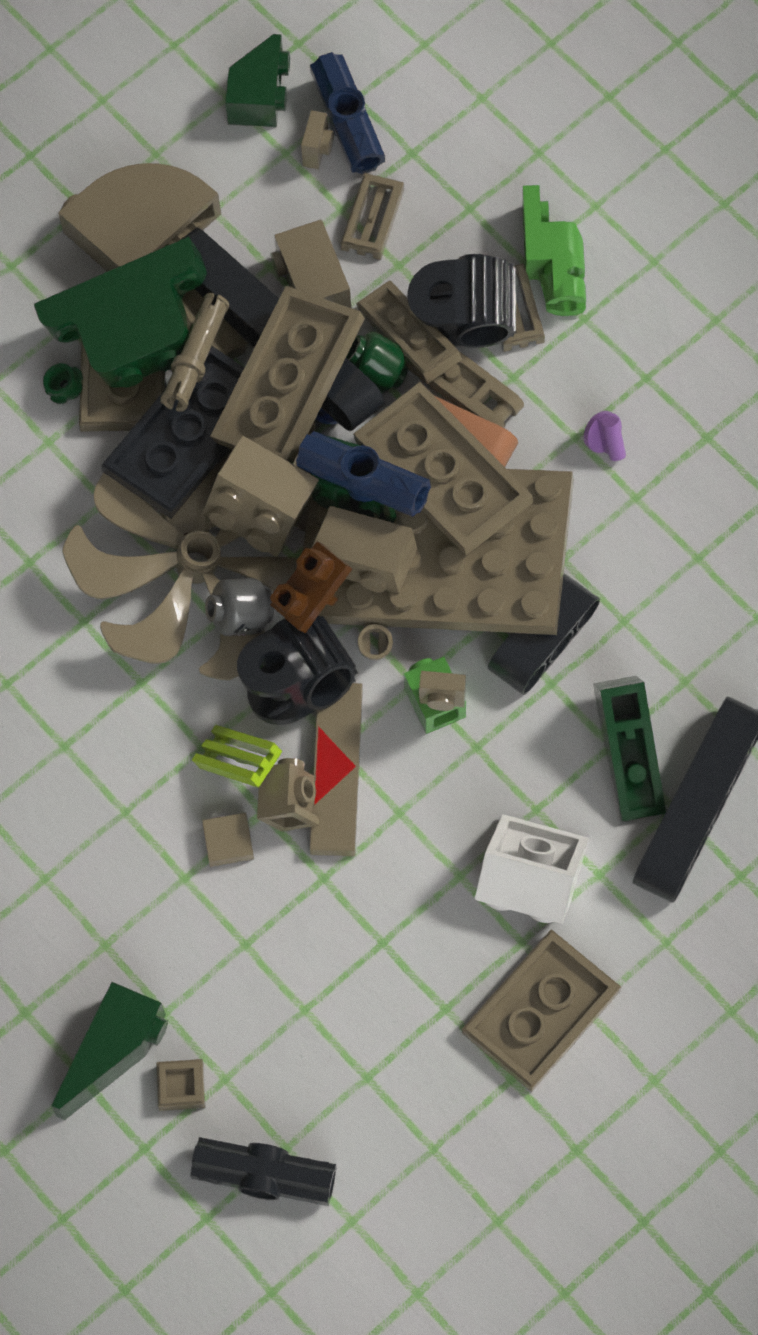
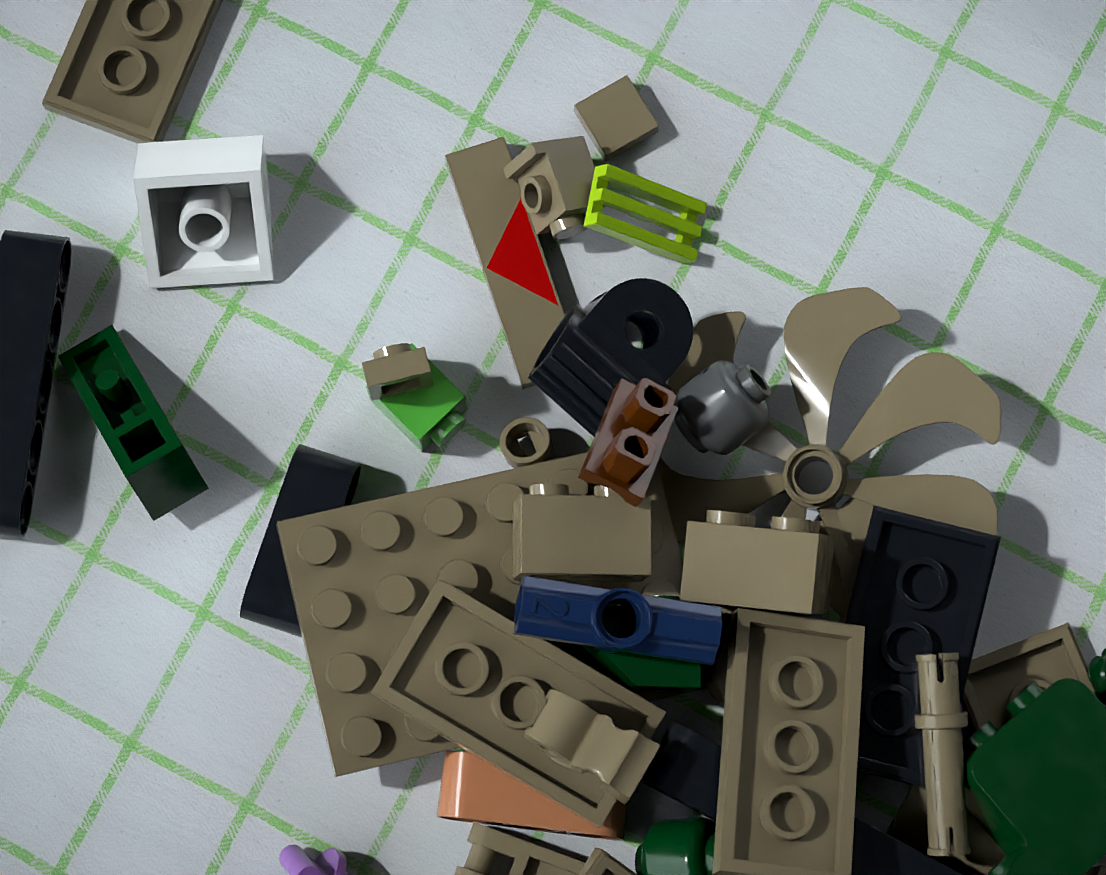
camera: 155 degrees right, 10 degrees up
none -> dark tan leg [522,689,660,804]

